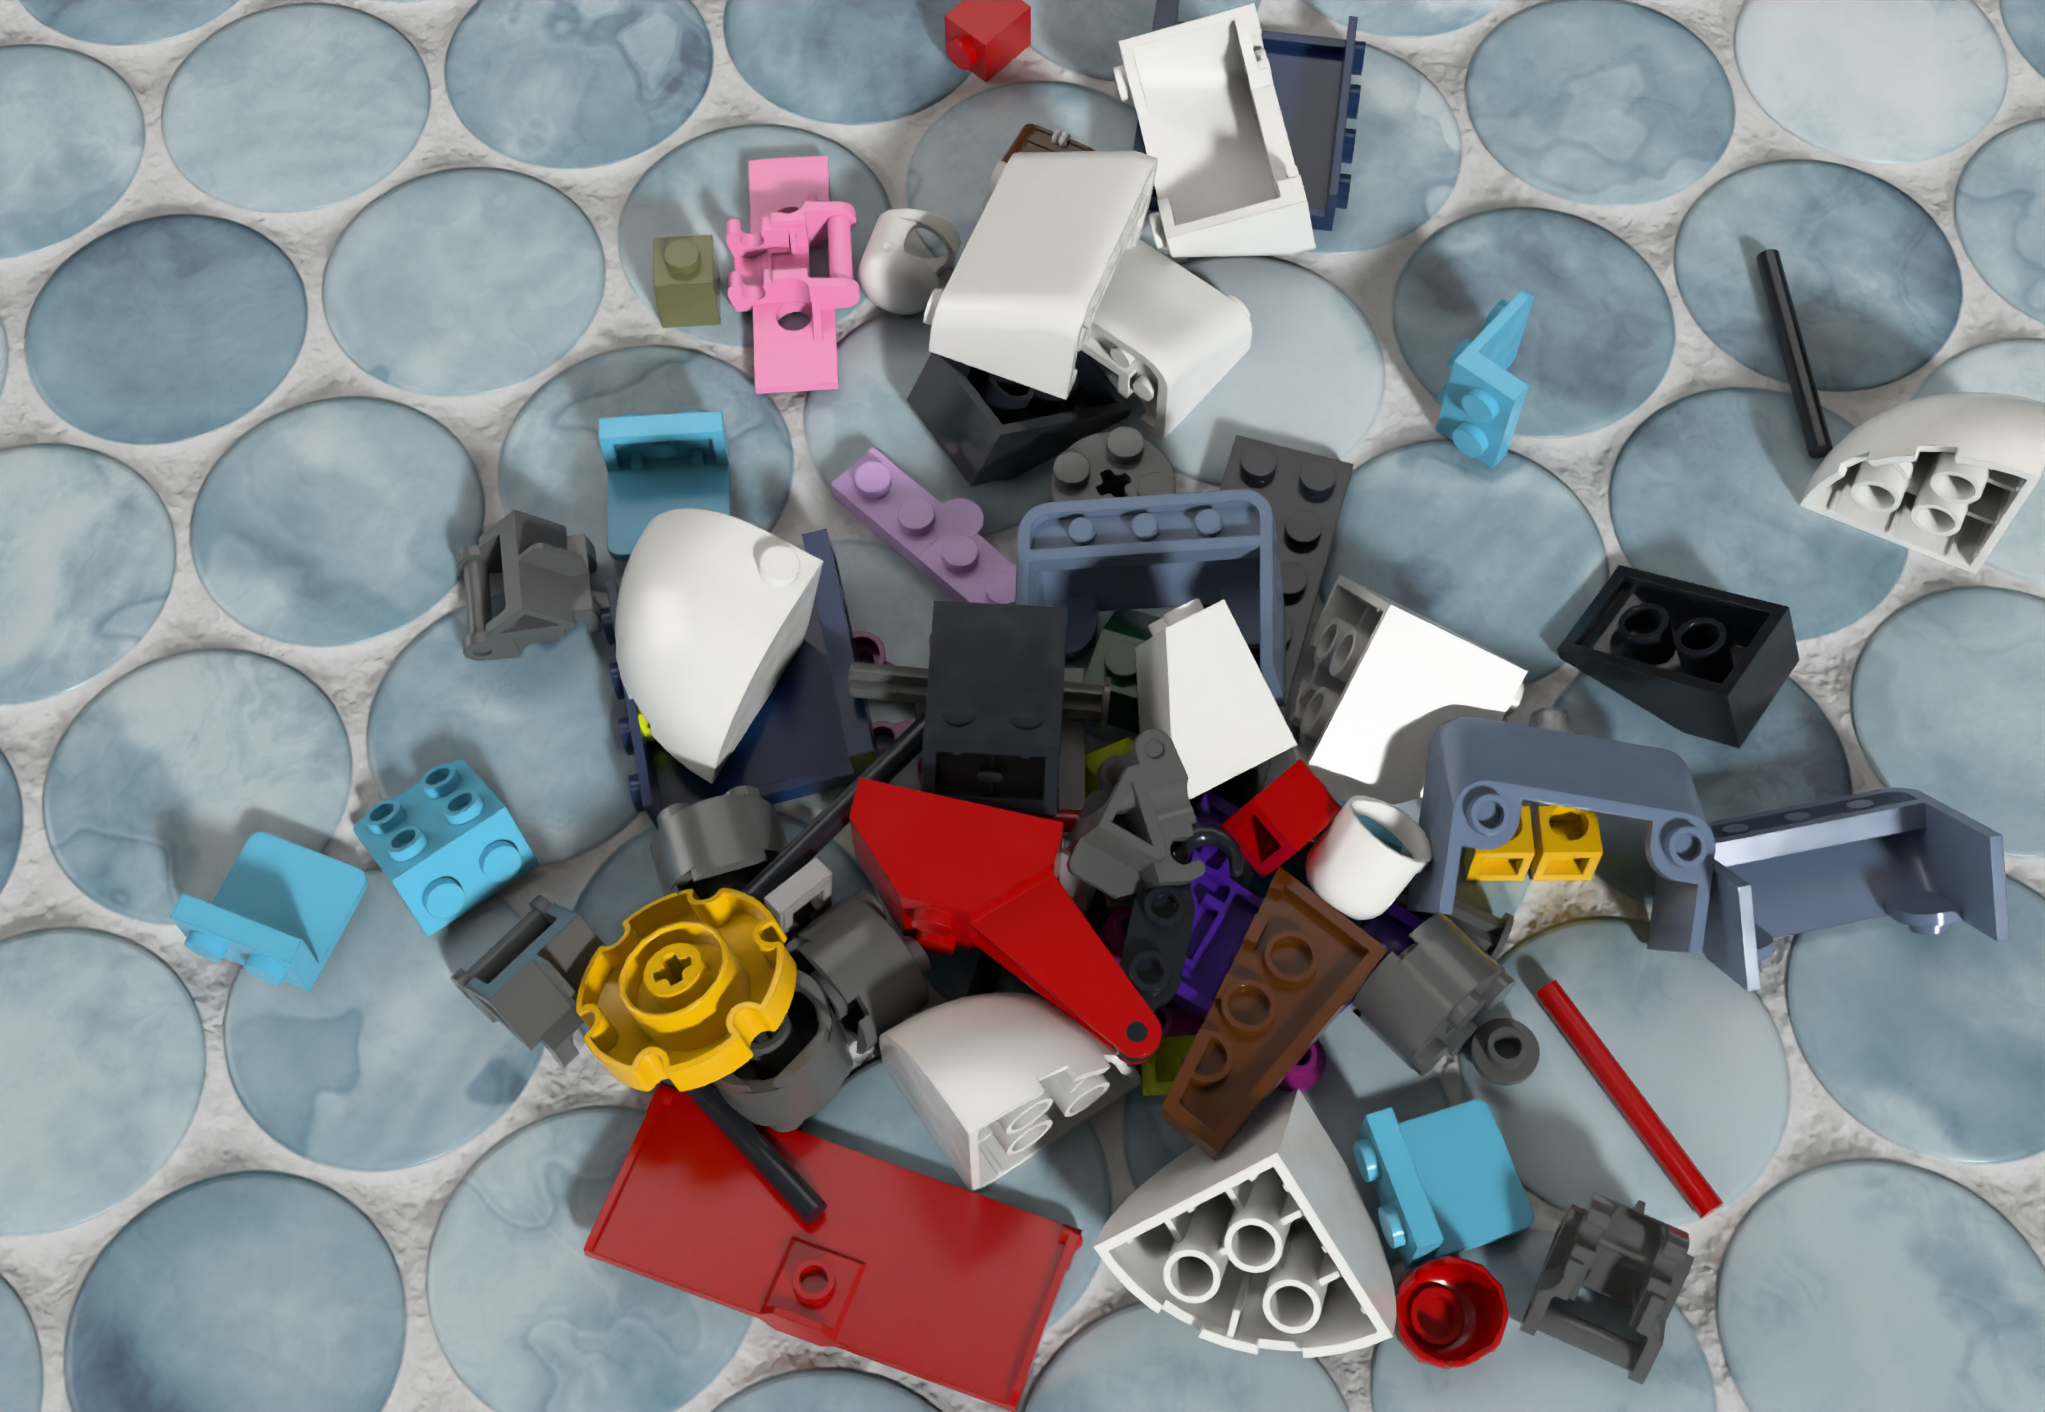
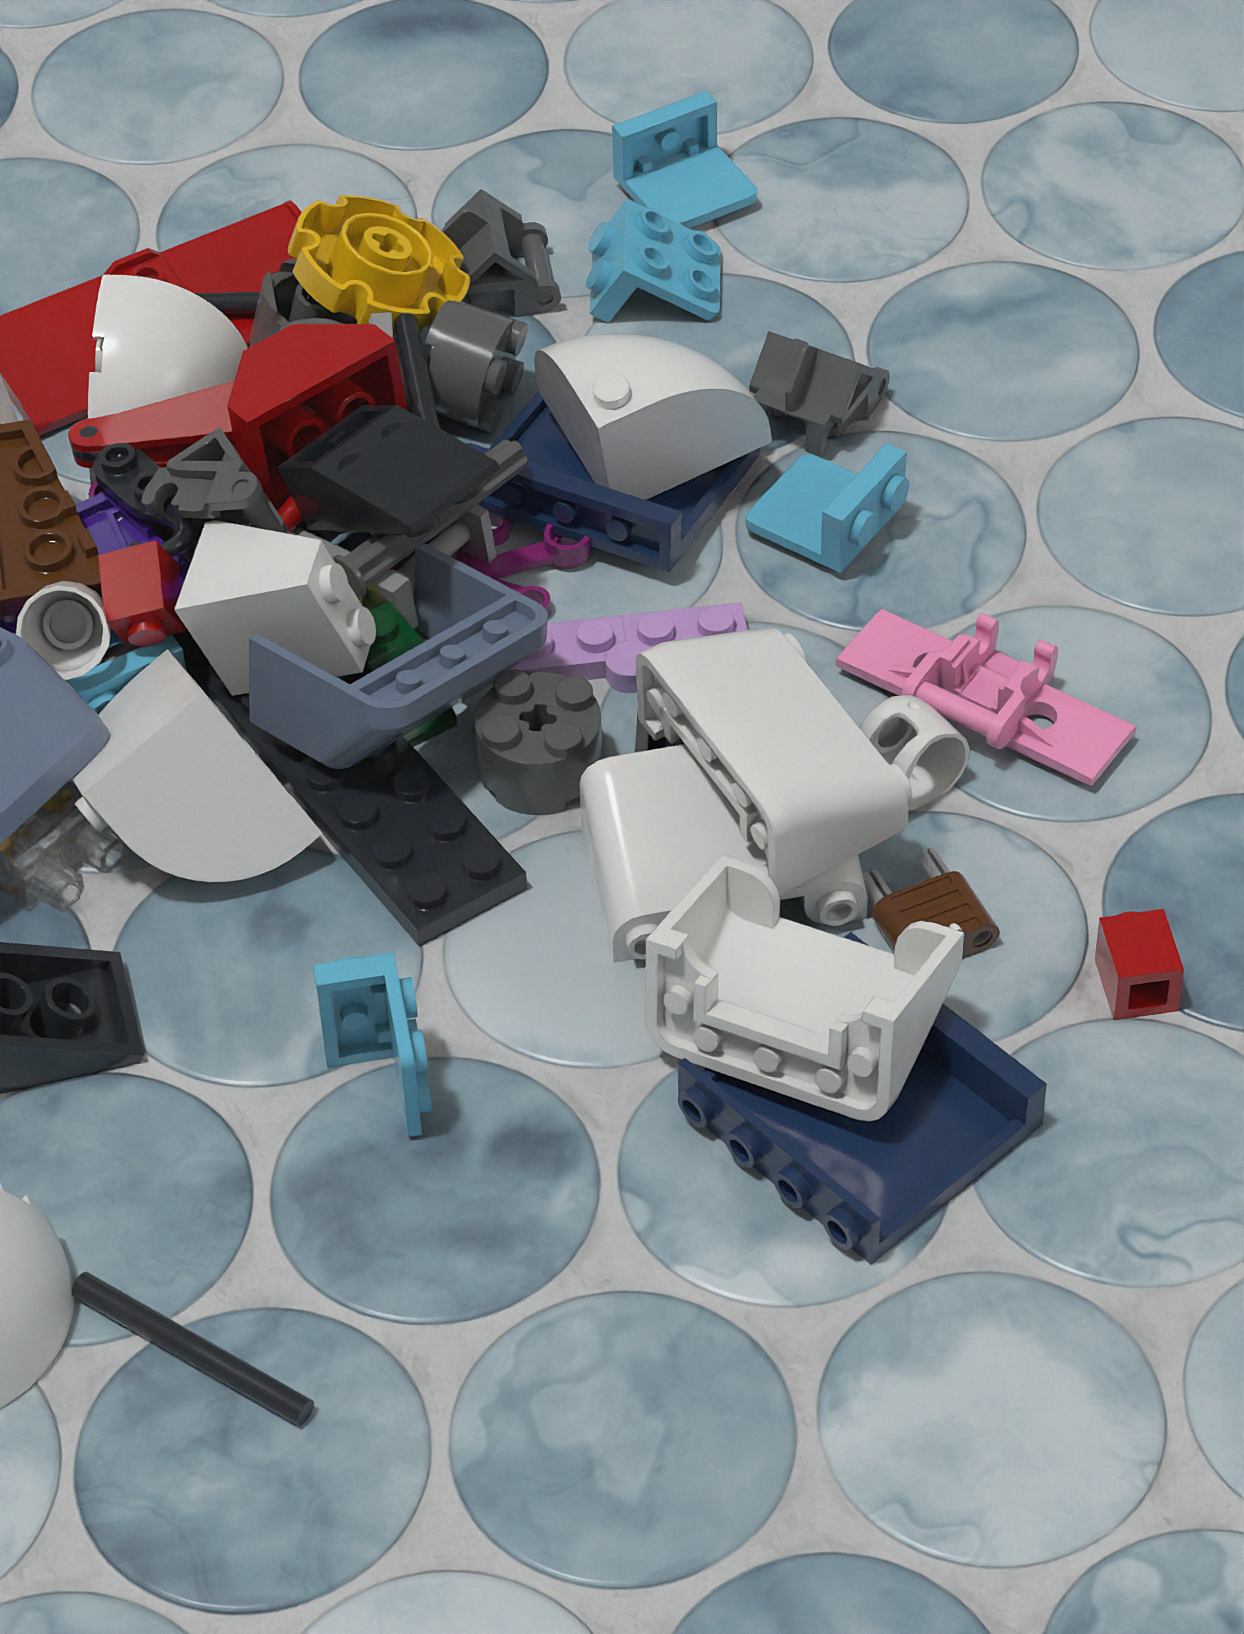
camera: 130 degrees right, 15 degrees down
olive brick [653,235,721,328] -> none

